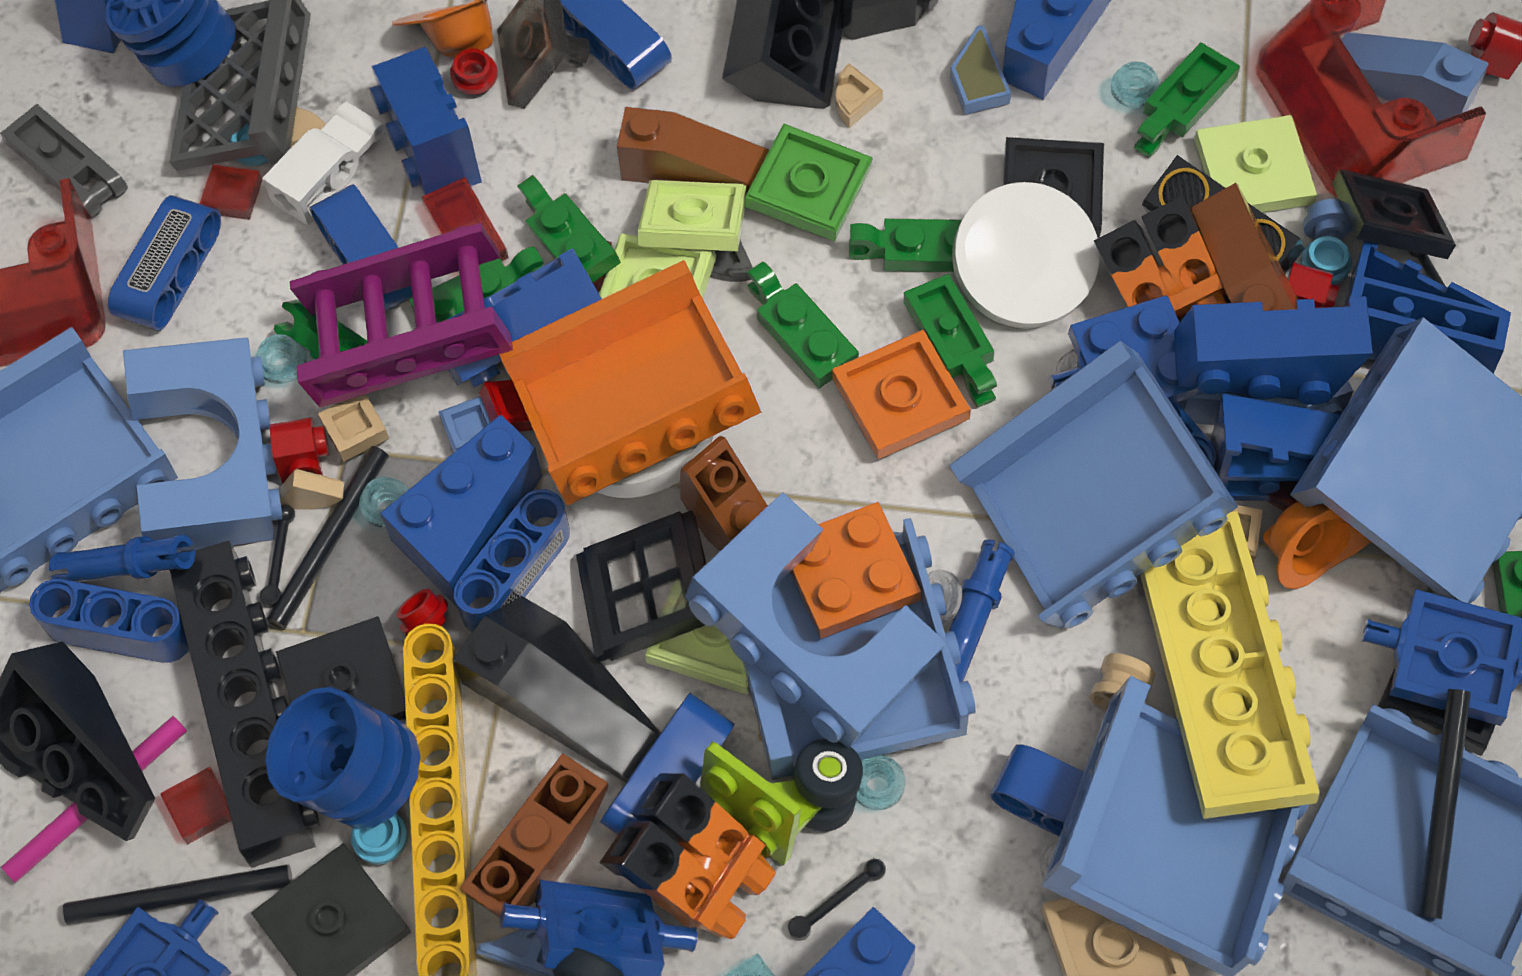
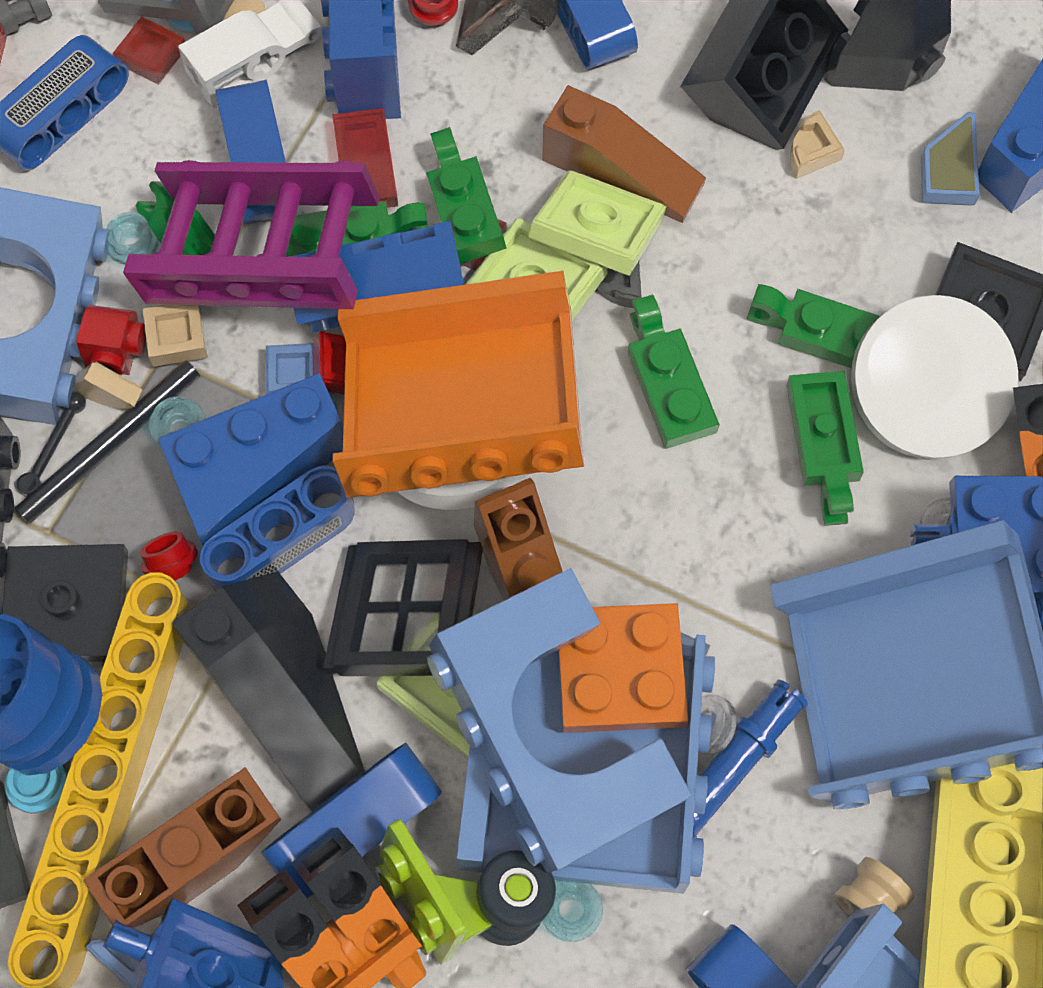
camera: 15 degrees right, 5 degrees up
bright green plate [744,123,873,242] -> none
orange plate [832,330,971,460] -> none

